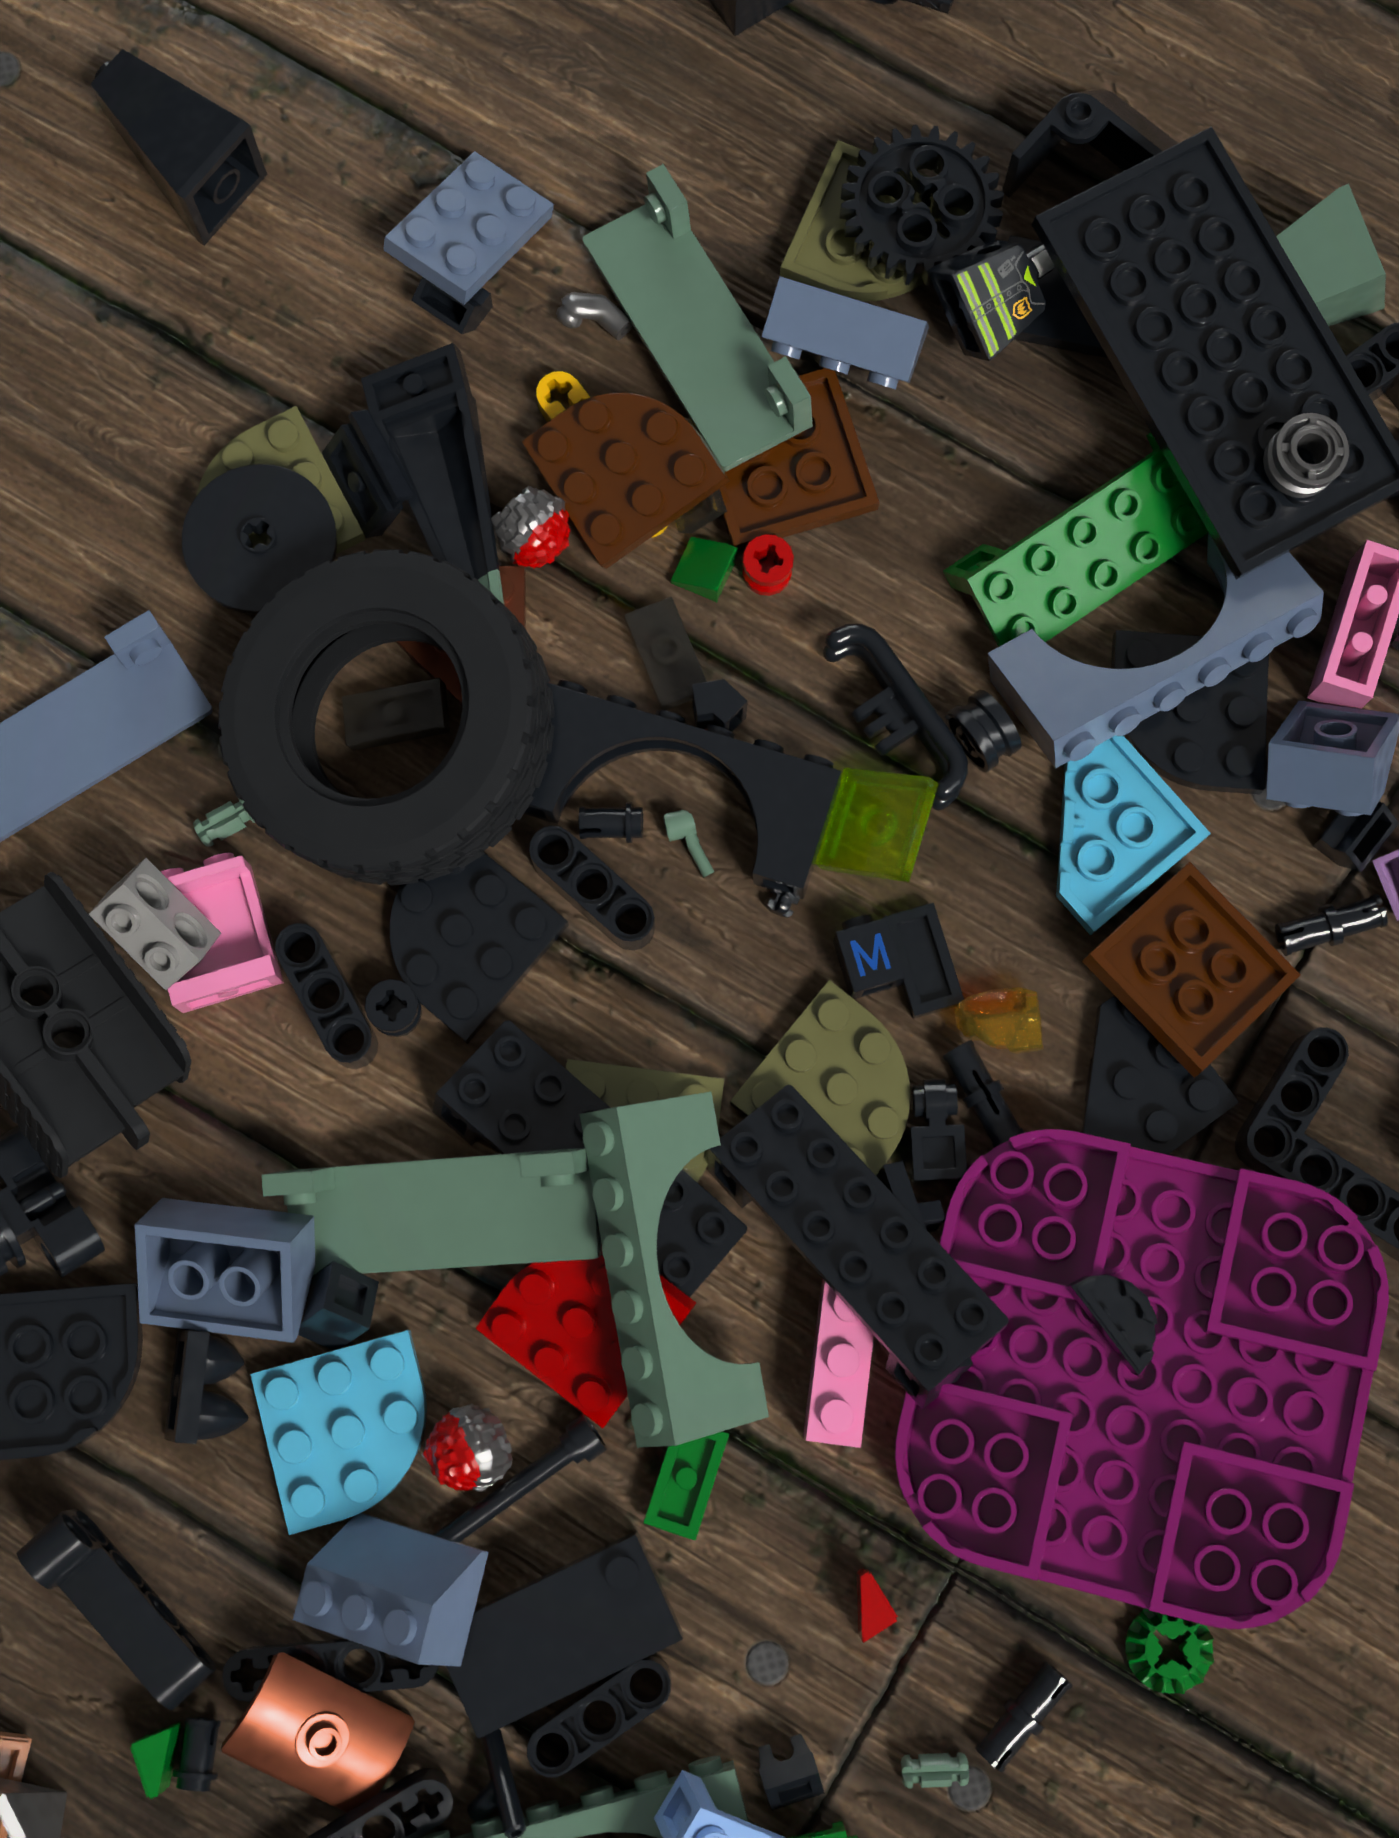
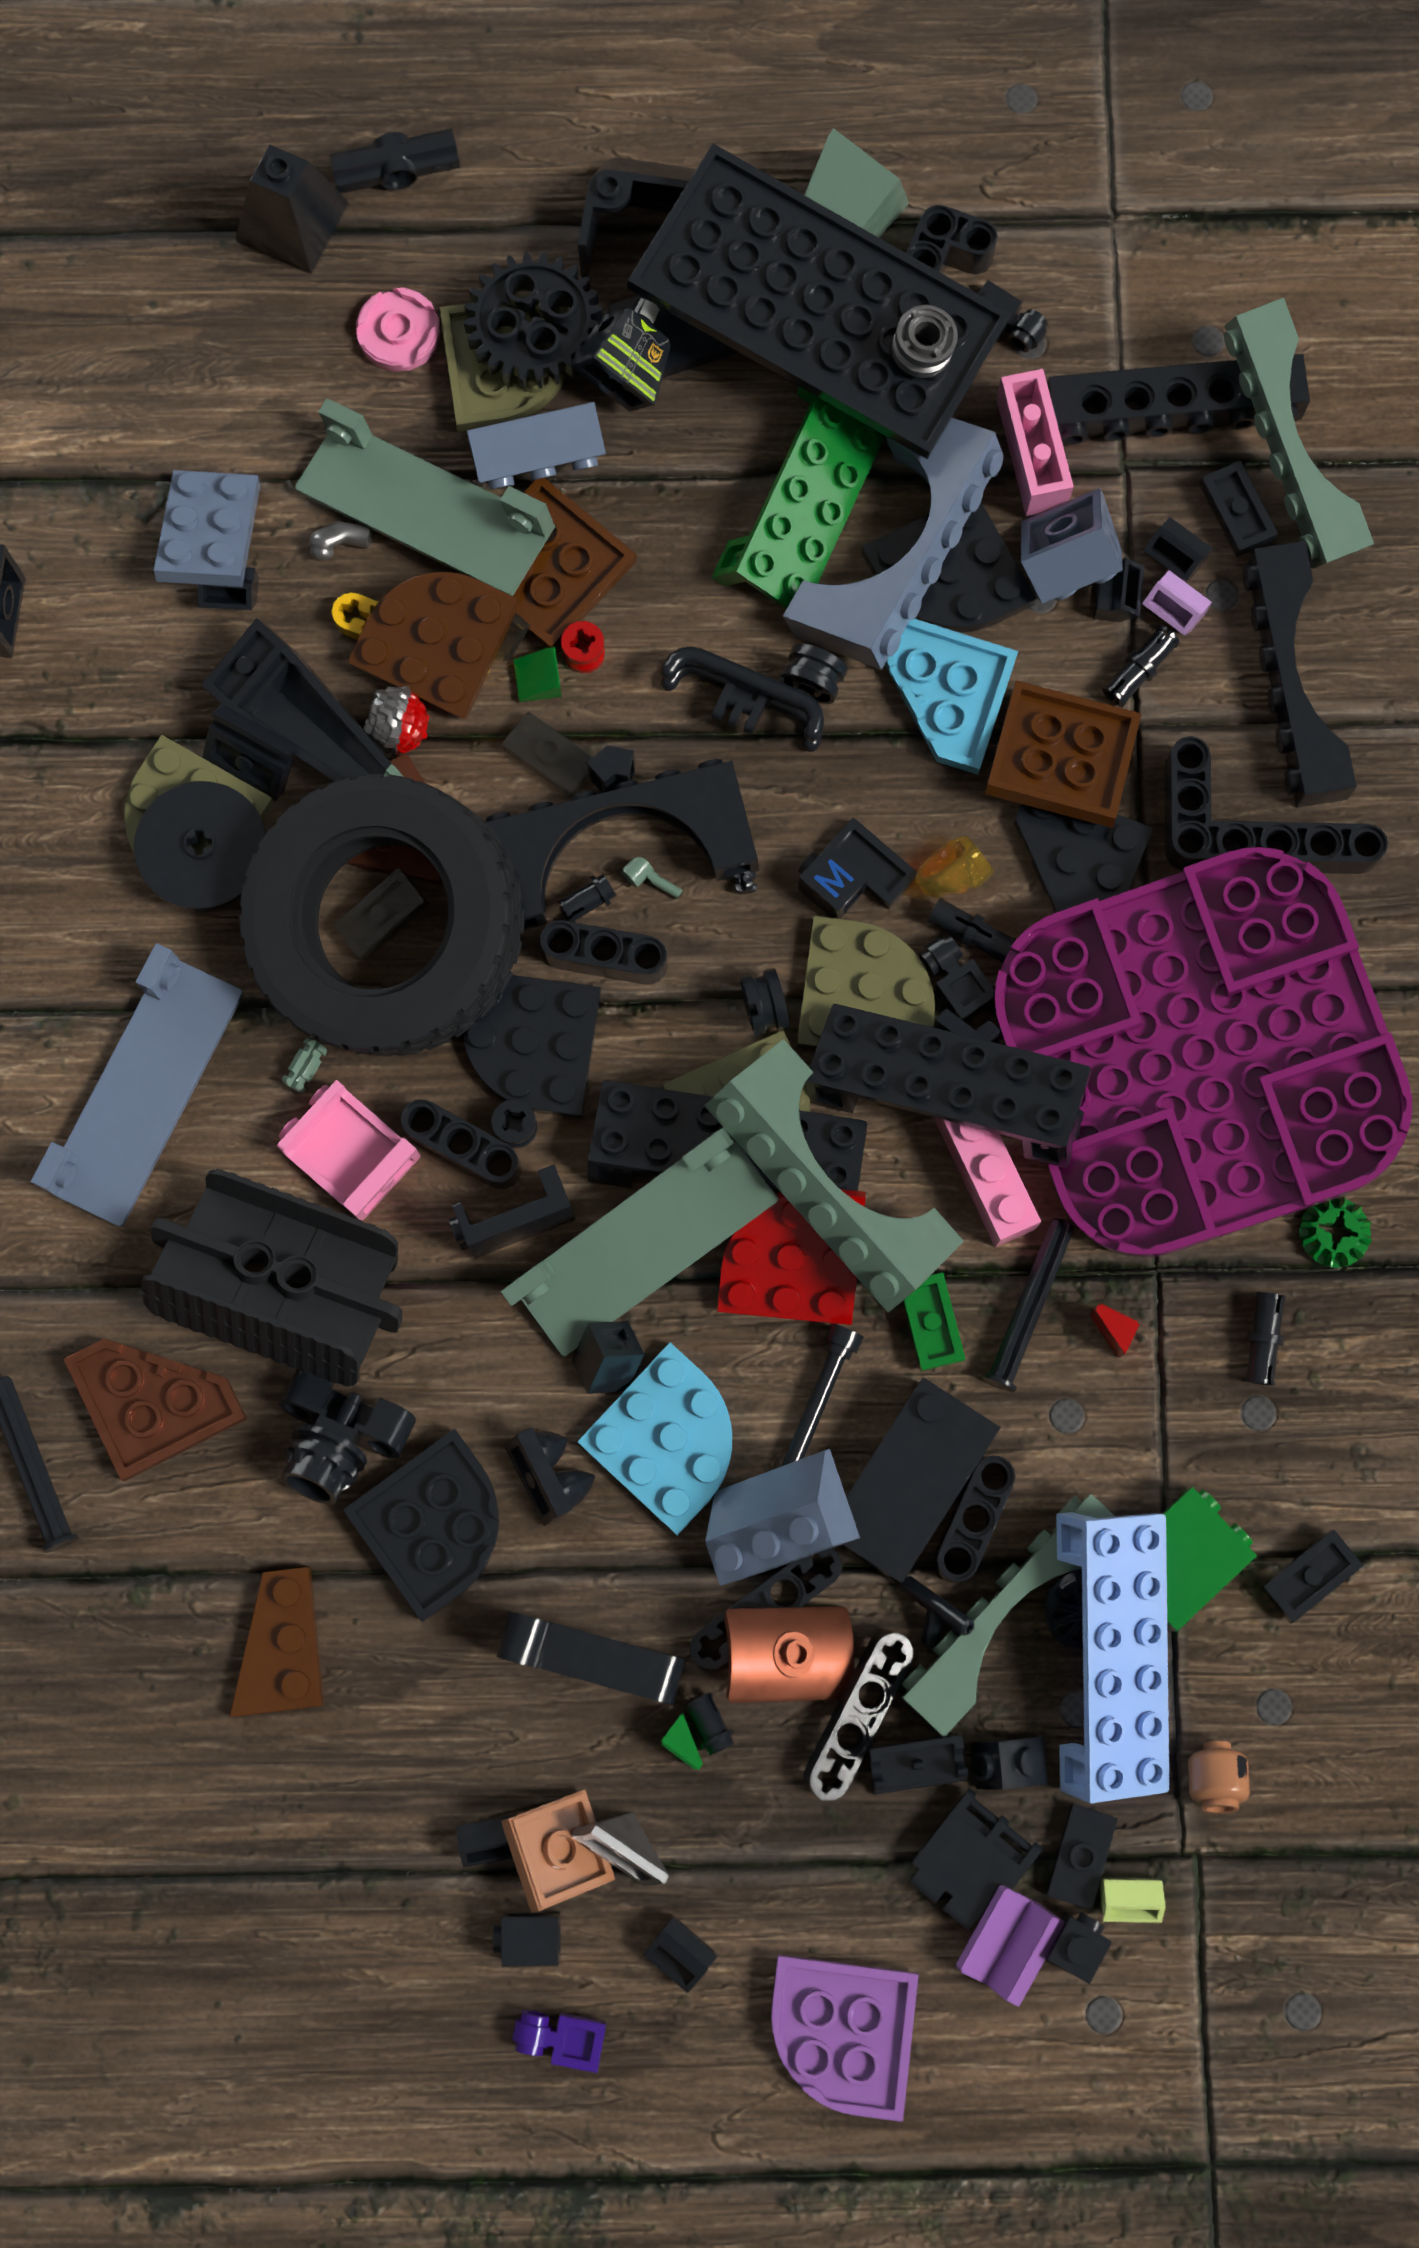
camera: 30 degrees left, 0 degrees up
light grey brick [89,858,221,991] -> none
sand blue slope [135,1198,315,1343] -> none
piece [422,1404,512,1492] -> none
black tile [759,1734,825,1810] -> none
clear neon green tile [815,768,938,882] -> none
sand green piece [901,1752,969,1788] -> none
black tile [1066,1275,1157,1375] -> none
none -> bright pink tile [356,288,441,372]
none -> black panel [448,1164,575,1259]
none -> black wheel [740,968,790,1036]
none -> black axle [982,1218,1074,1392]

